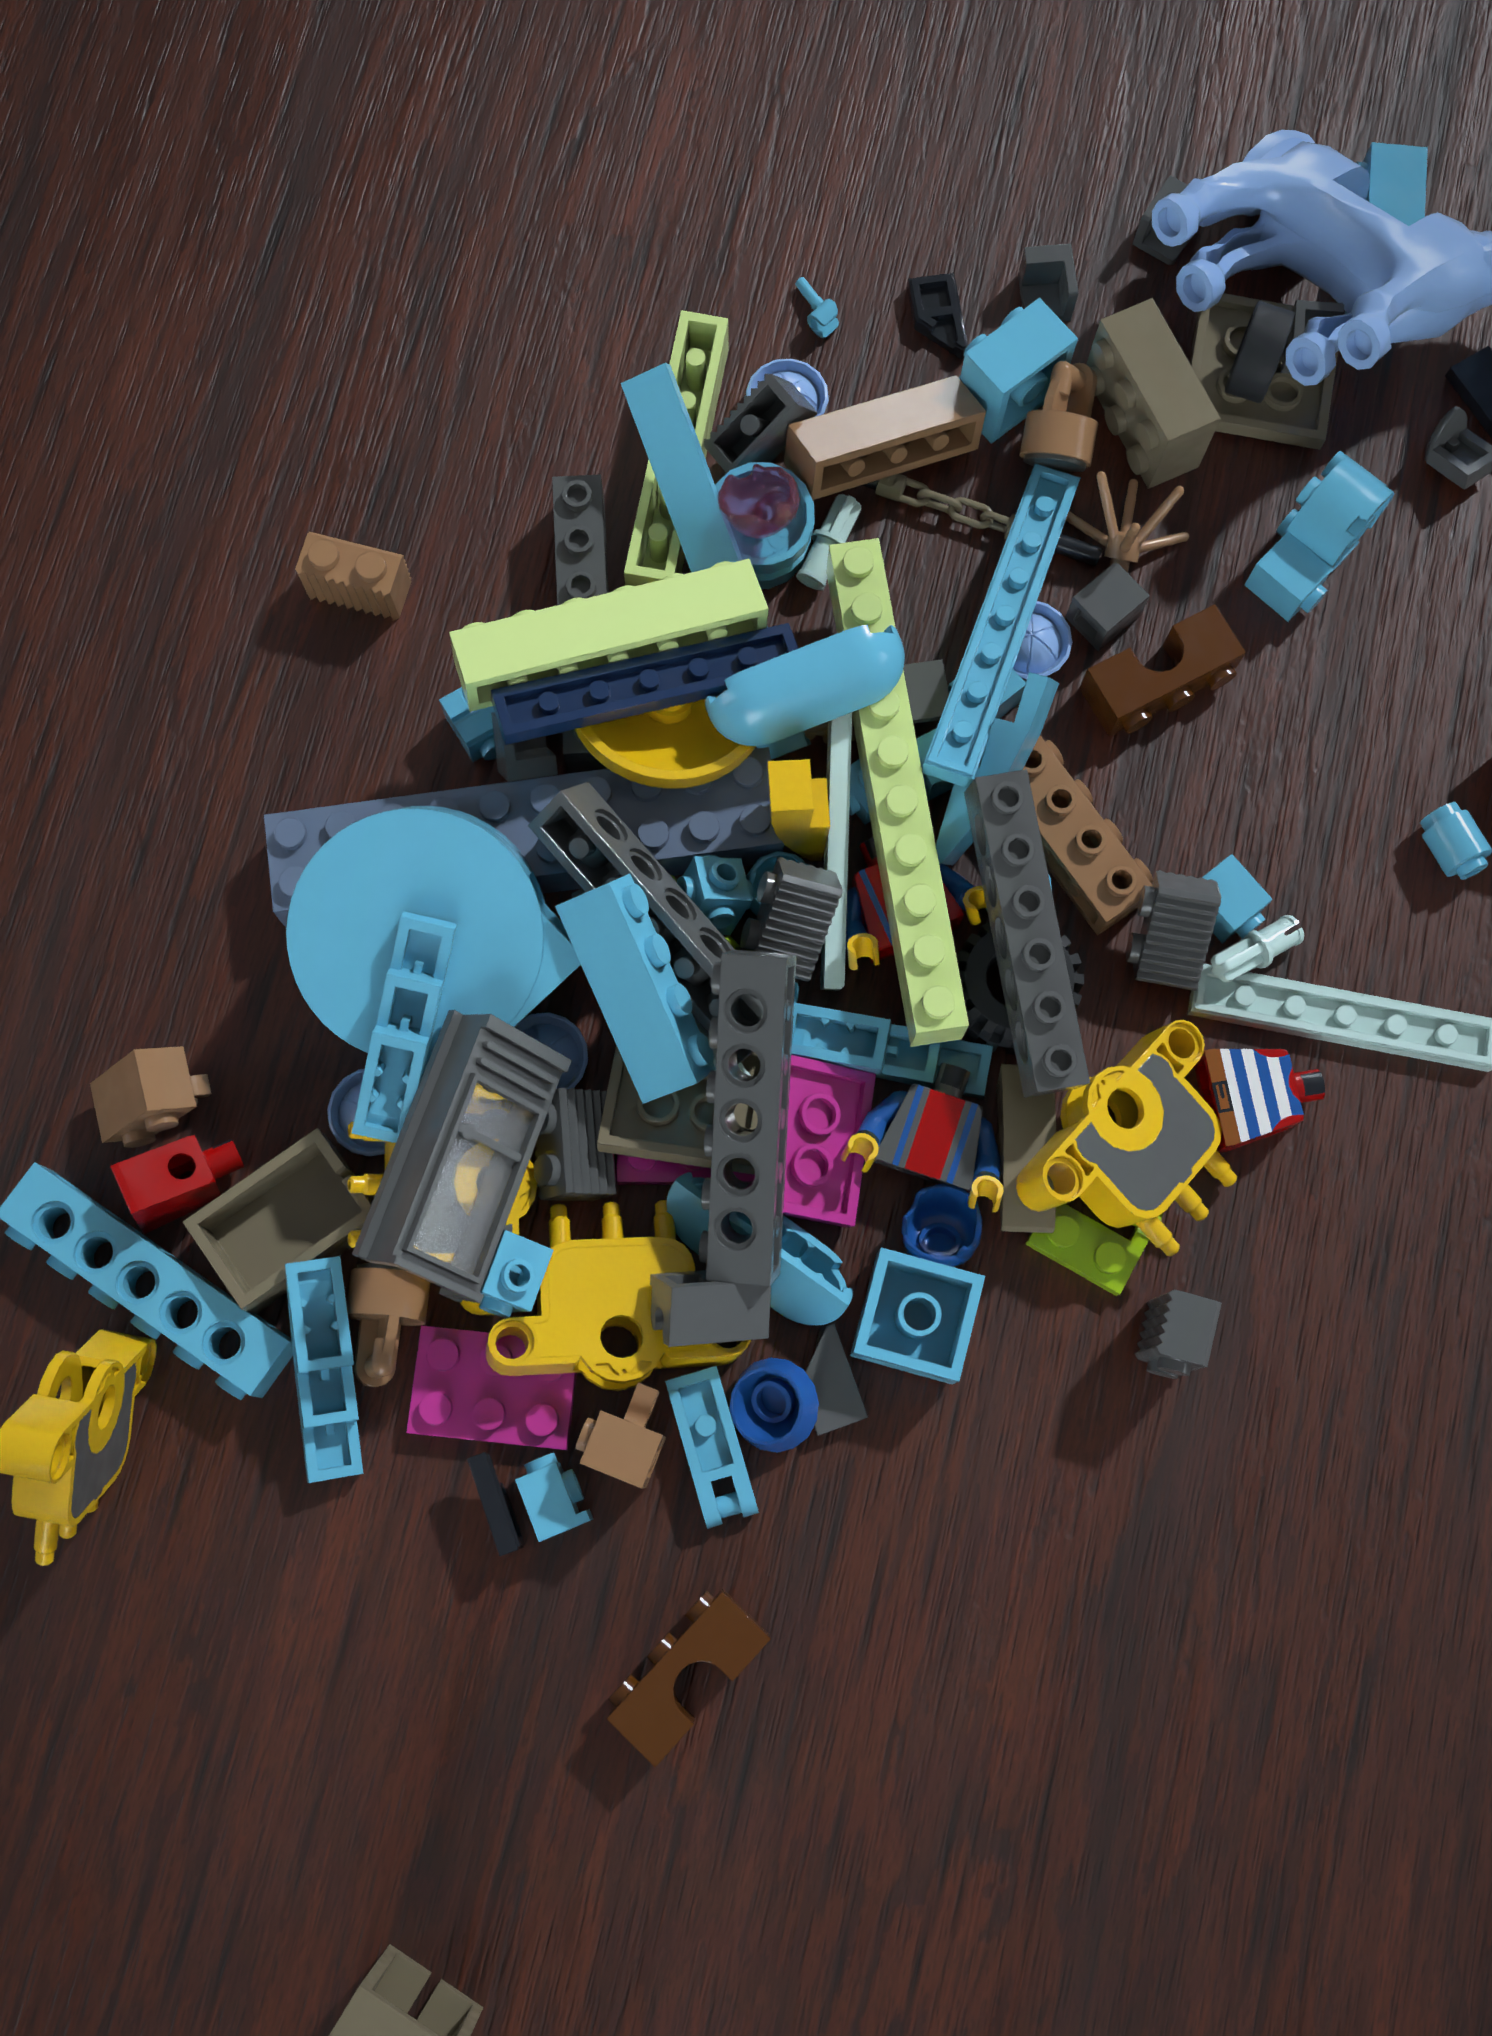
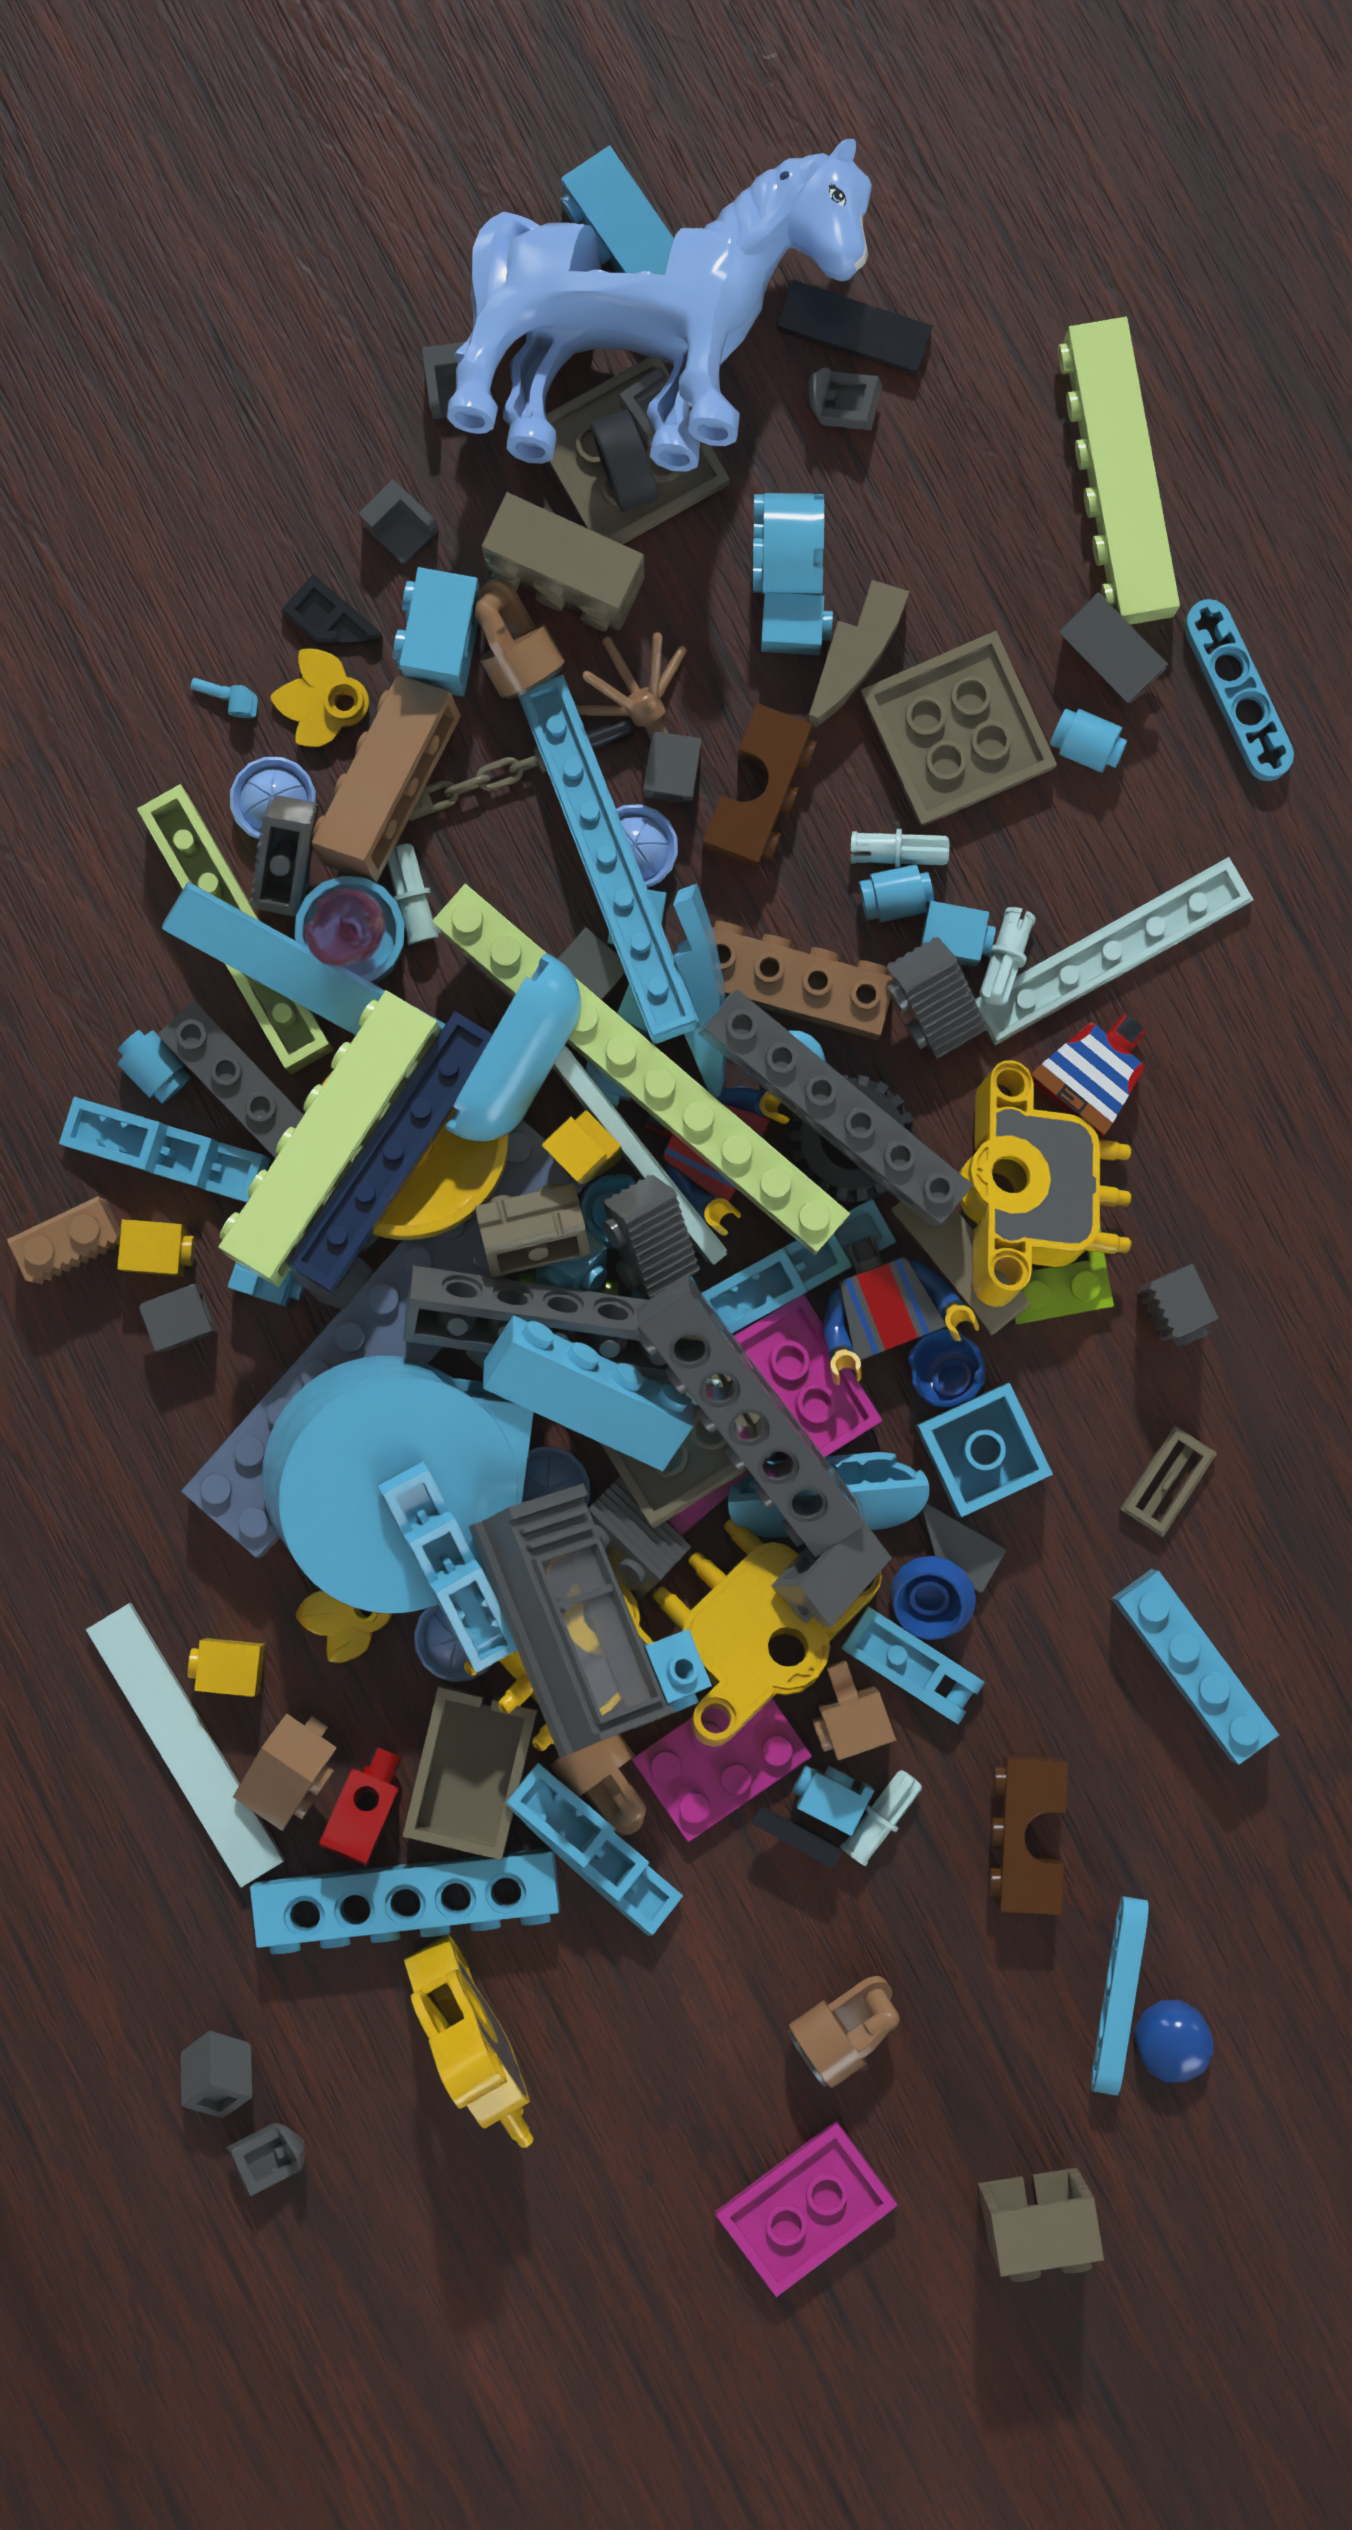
camera: 40 degrees left, 10 degrees up
none -> medium azure slope [59,1097,271,1203]
none -> light aqua tile [86,1603,285,1888]
none -> medium azure brick [117,1030,191,1104]
none -> yellow brick [118,1219,195,1276]
none -> dark grey panel [139,1284,218,1353]
none -> yellow brick [188,1638,265,1697]
none -> yellow plate [270,649,369,747]
none -> yellow plate [296,1590,392,1663]
none -> dark tan brick [475,1183,591,1278]
none -> dark pink plate [715,2120,898,2297]
none -> medium nougat piece [787,1976,900,2088]
none -> dark tan slope [808,580,910,728]
none -> light aqua axle [840,1770,922,1866]
none -> light aqua axle [851,829,950,869]
none -> medium azure brick [858,864,934,923]
none -> dark tan plate [860,631,1057,828]
none -> medium azure beam [1091,1896,1149,2096]
none -> medium azure brick [1111,1569,1279,1765]
none -> dark tan tile [1120,1426,1217,1537]
none -> blue hair [1134,2000,1214,2082]

